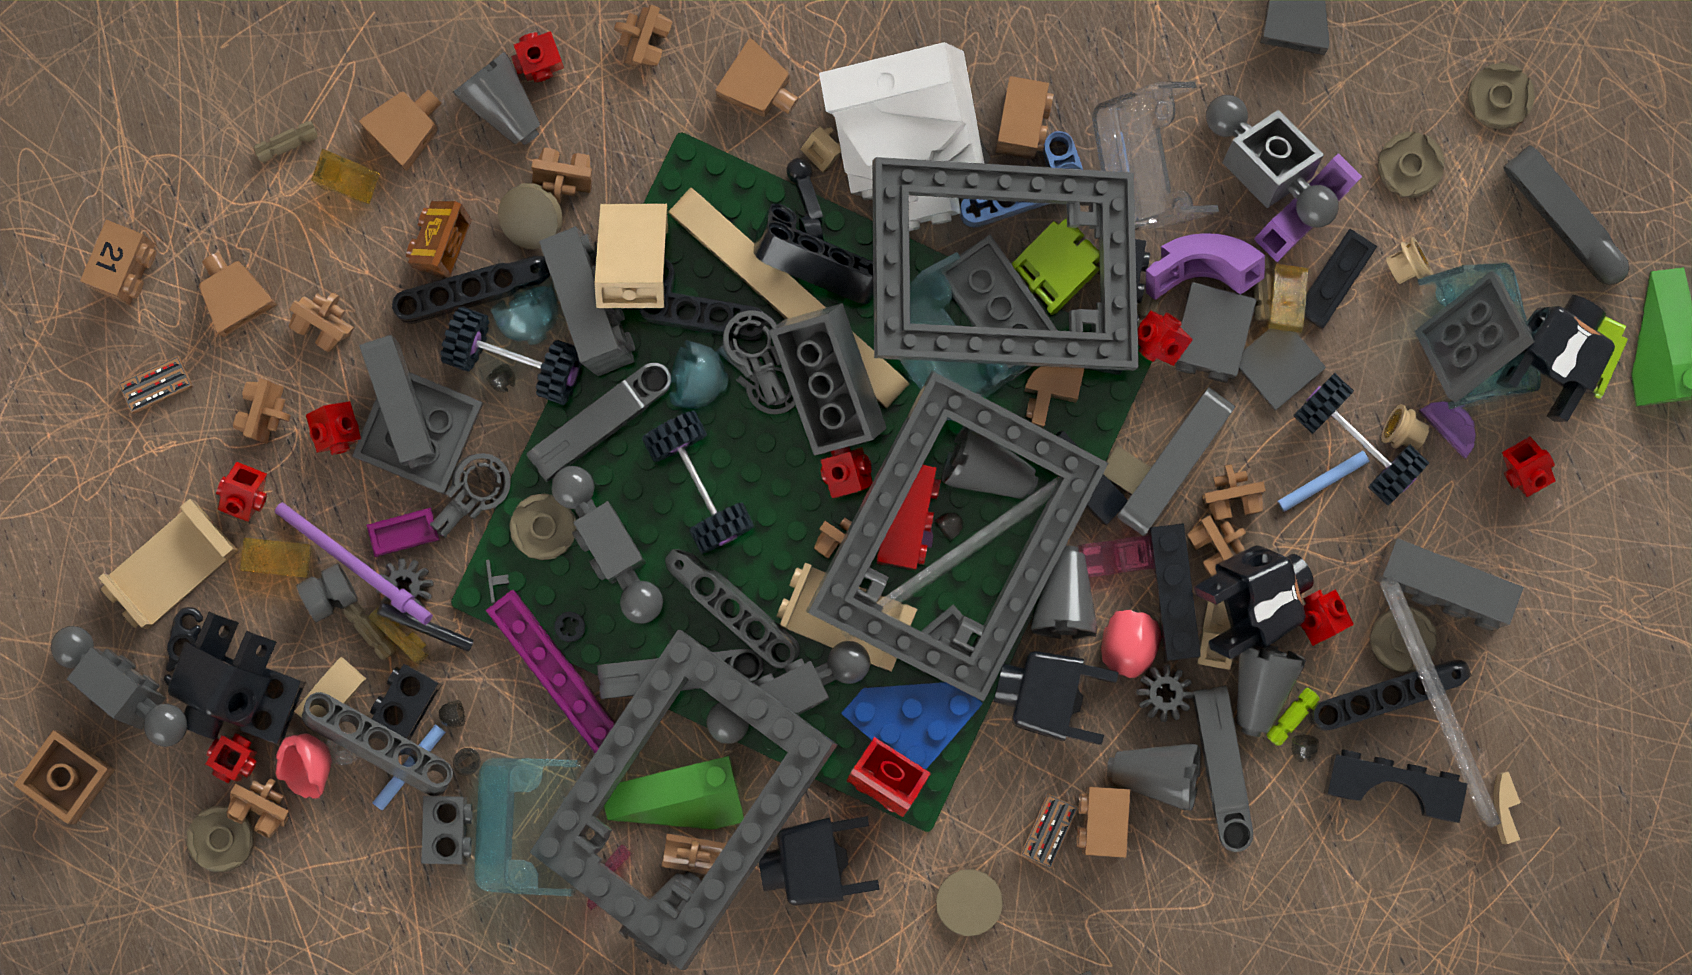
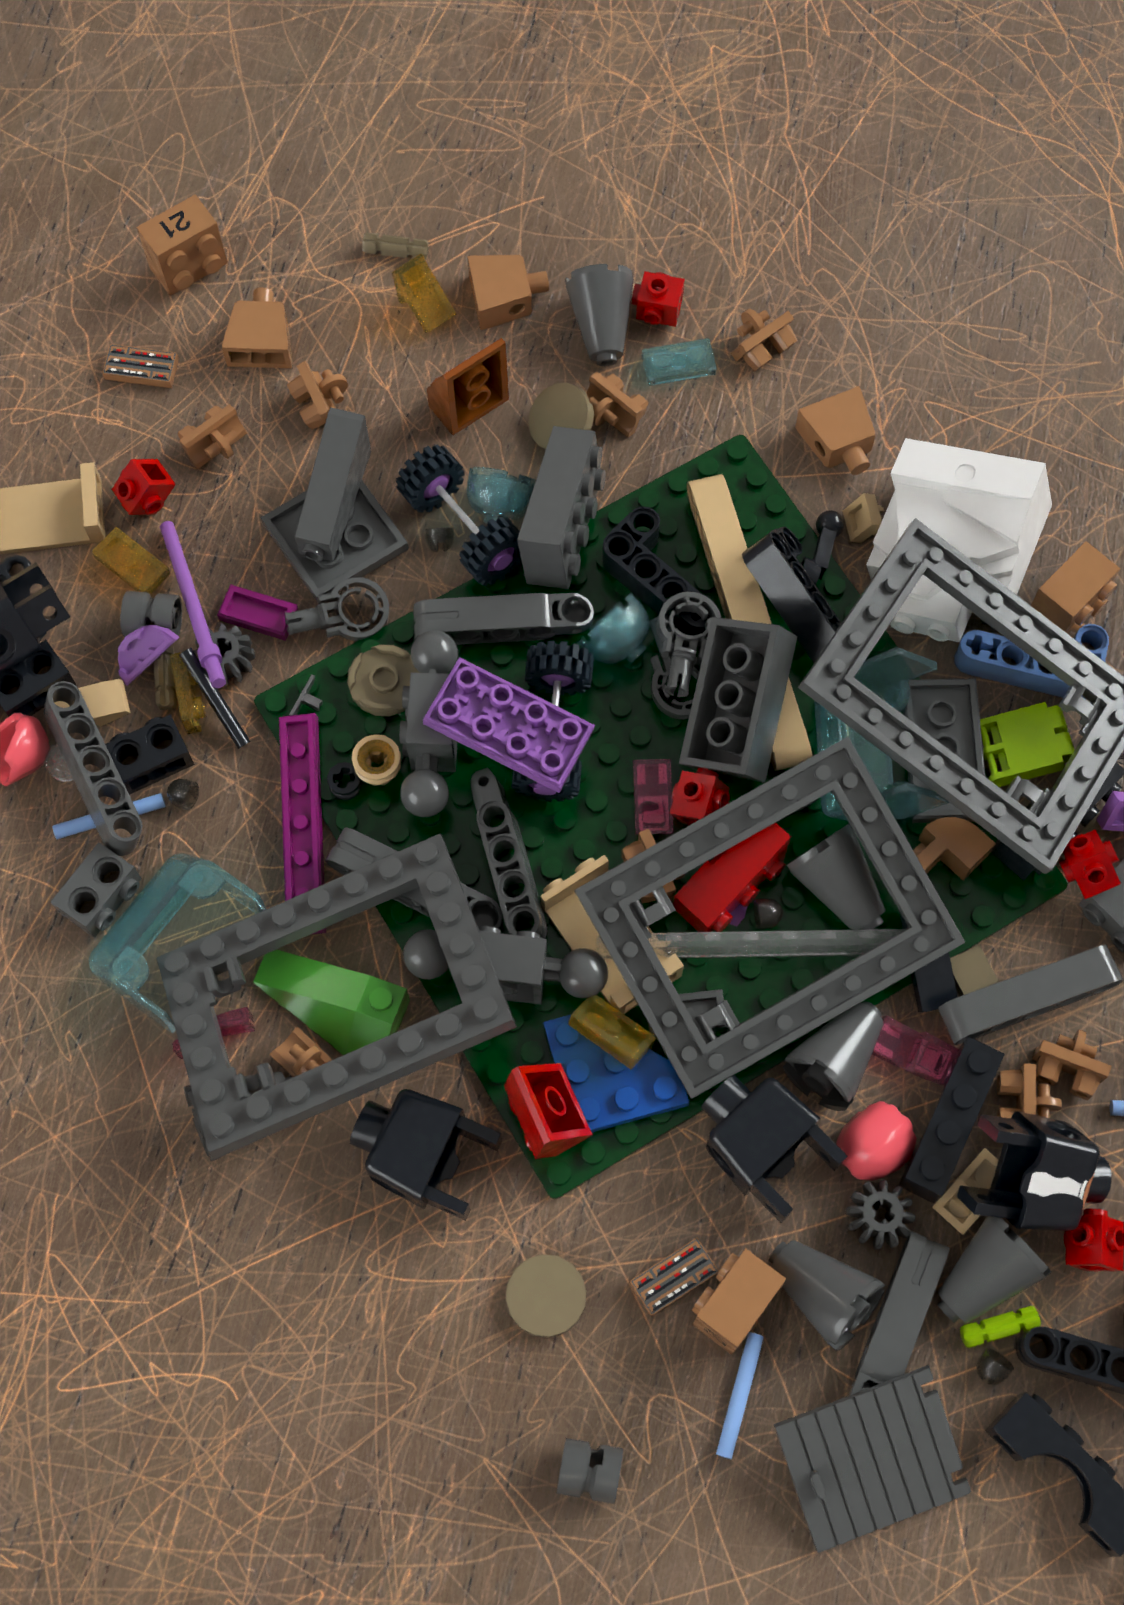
camera: 30 degrees right, 15 degrees down
red brick [306,401,361,455] -> none
black piece [392,256,551,324] -> none
clear smoke hinge [453,748,481,776] -> none
tan panel [595,204,668,308] -> none
none -> medium lavender tile [117,625,180,686]
none -> tan piece [351,734,402,786]
none -> medium lavender tile [423,657,595,793]
none -> clear yellow plate [568,995,656,1070]
none -> clear pink slope [633,759,674,834]
none -> clear light blue plate [642,338,717,386]
none -> light blue bar [716,1332,764,1460]
none -> dark grey door [773,1365,971,1553]

